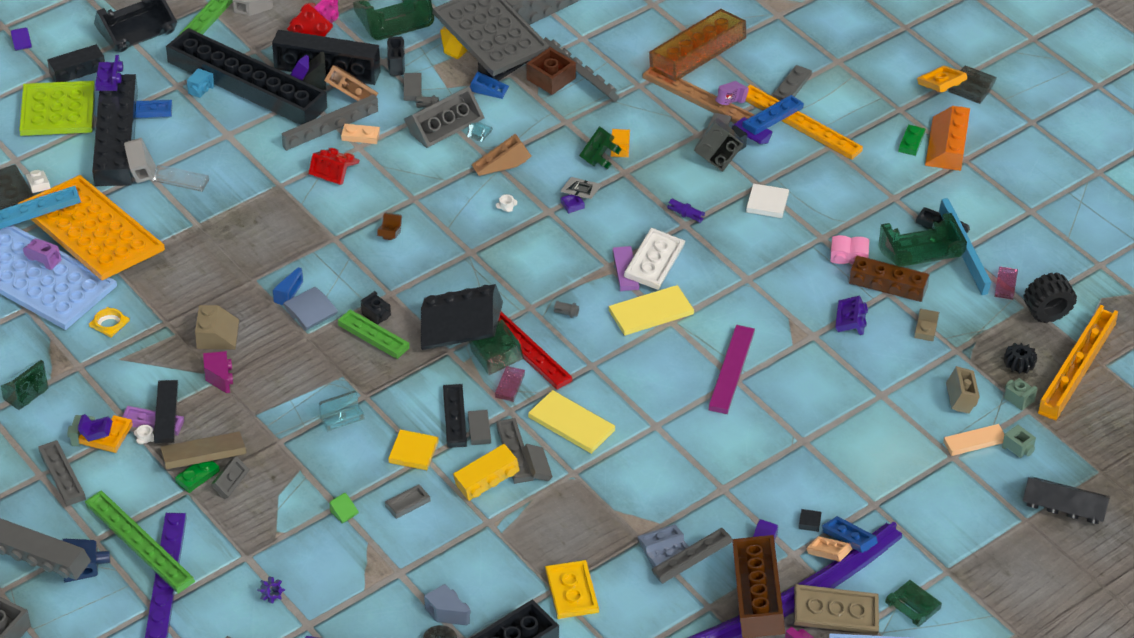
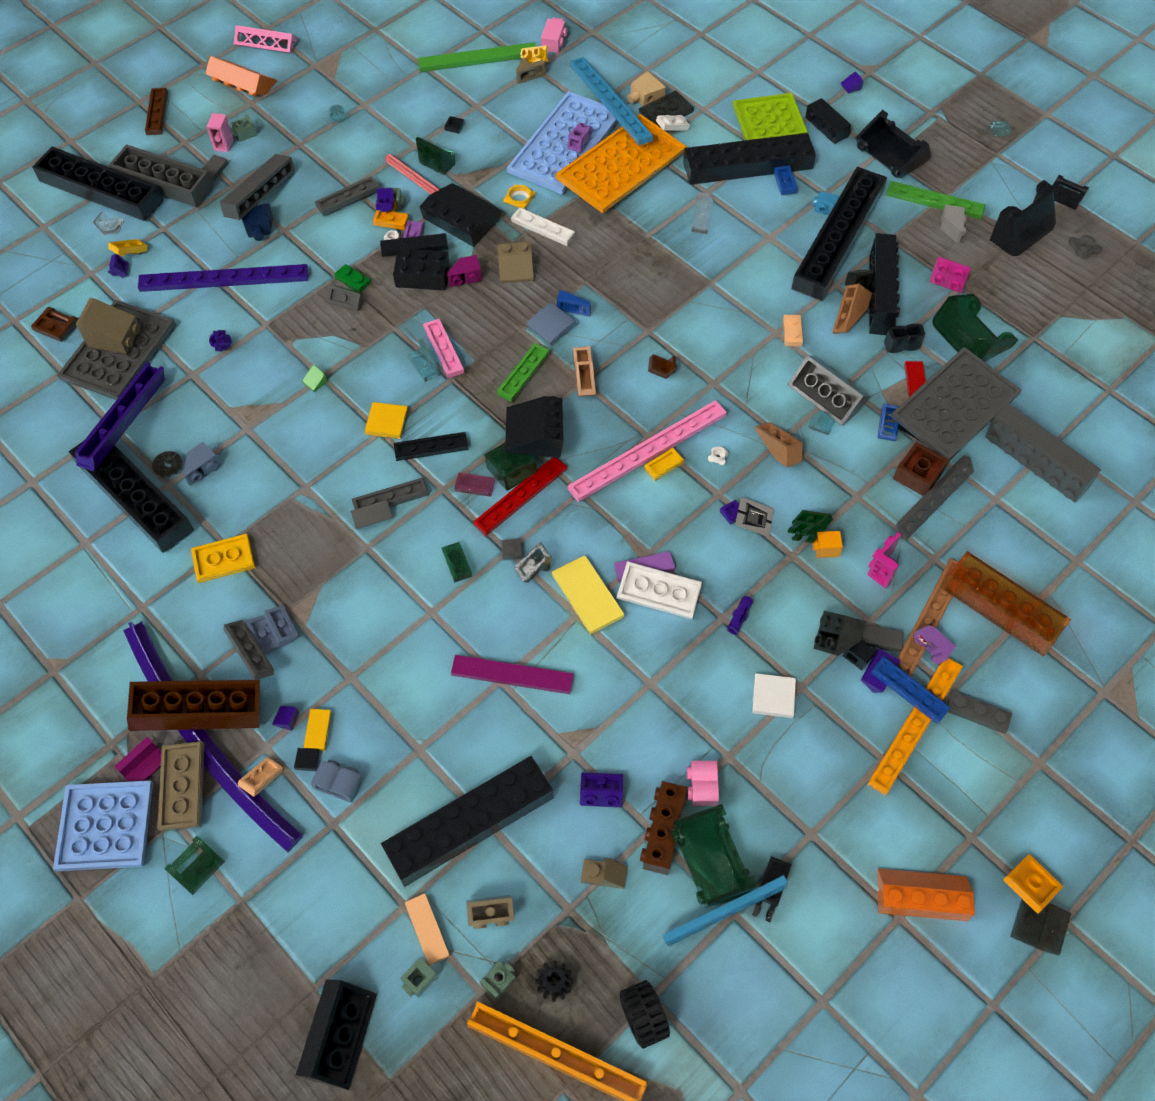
camera: 85 degrees right, 15 degrees up
bright green tile [85,490,195,594] -> none
dark purple bracket [95,55,123,91] -> none
light grey slope [124,138,156,183] -> none
dark tan tile [161,431,246,469] -> none
dark grey plate [282,94,378,151] -> none
red bracket [287,3,333,37] -> none
dark purple slope [290,55,309,80] -> none
red bracket [308,148,360,185] -> none
black brick [361,291,391,325] -> none
dark grey tile [385,484,431,519] -> none
dark grey tile [404,73,422,101] -> none
dark grey pin [416,95,439,107] -> none
yellow brick [453,444,520,501] -> none
dark grey tile [468,410,491,445] -> none
light yellow tile [528,390,615,454] -> none
dark grey pin [554,301,579,318] -> none
blue plate [822,516,878,553] -> none
green plate [899,124,926,156] -> none
clear pink tile [994,266,1018,300] -> none
none -> yellow tile [303,709,332,751]
none -> sand blue brick [311,760,362,802]
none -> black brick [381,756,554,887]
none -> axle [385,154,440,194]
none -> black brick [393,248,450,291]
none -> black slope [419,183,503,247]
none -> bright pink plate [423,319,464,379]
none -> clear green plate [441,542,472,583]
none -> flat silver tile [502,539,522,560]
none -> white tile [511,207,575,246]
none -> clear smoke slope [514,542,552,583]
none -> bright pink plate [568,400,727,502]
none -> medium nougat slope [573,346,596,397]
none -> yellow tile [644,447,684,481]
none -> dark pink bracket [867,532,901,589]
none -> red tile [904,361,926,398]

